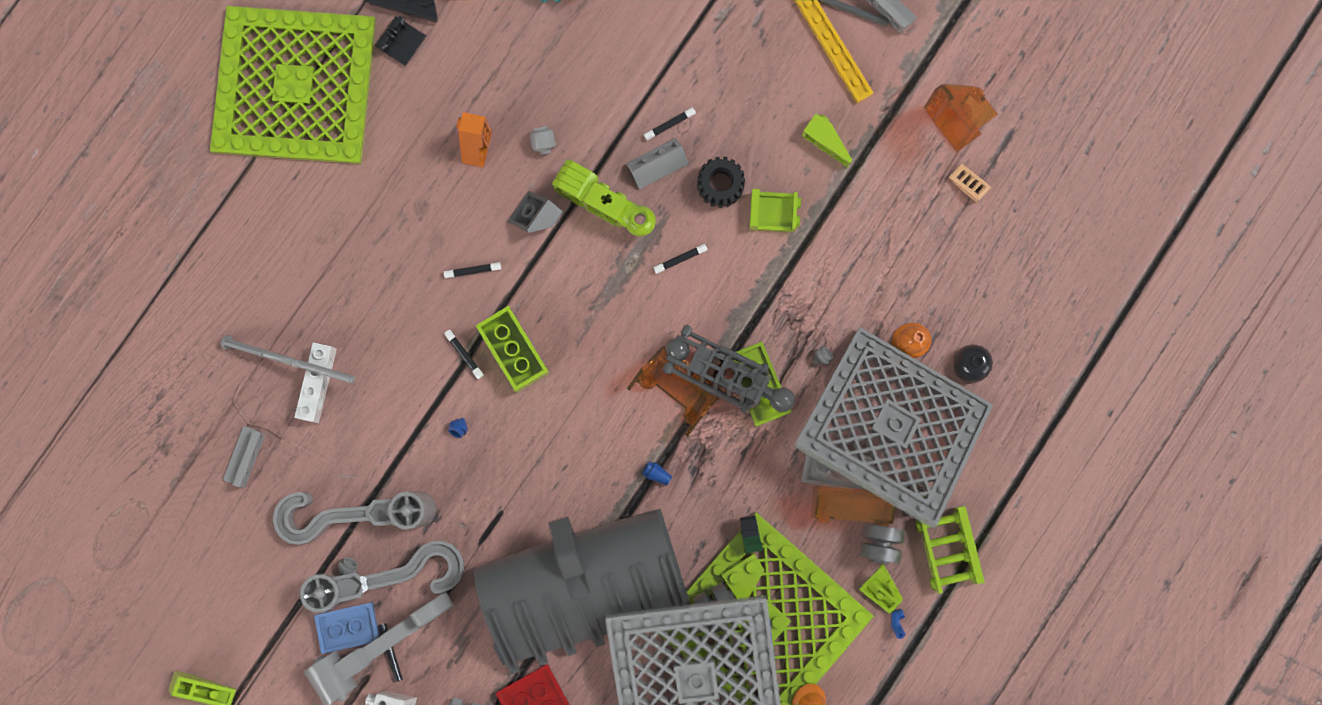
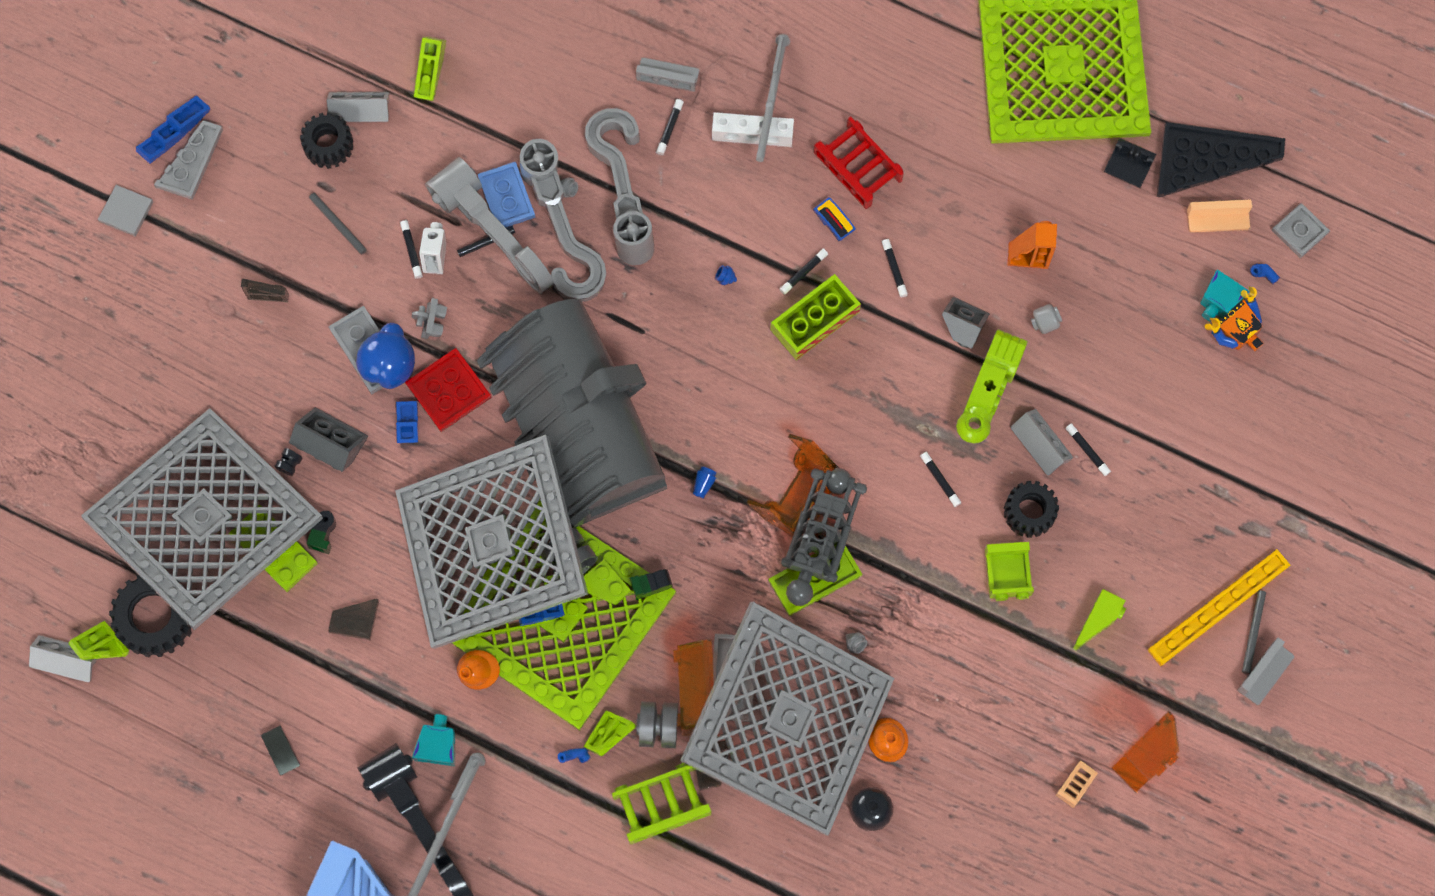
camera: 80 degrees right, 10 degrees down
none -> black bar [656,99,684,155]
none -> red fence [813,116,904,210]
none -> slope [813,197,856,241]

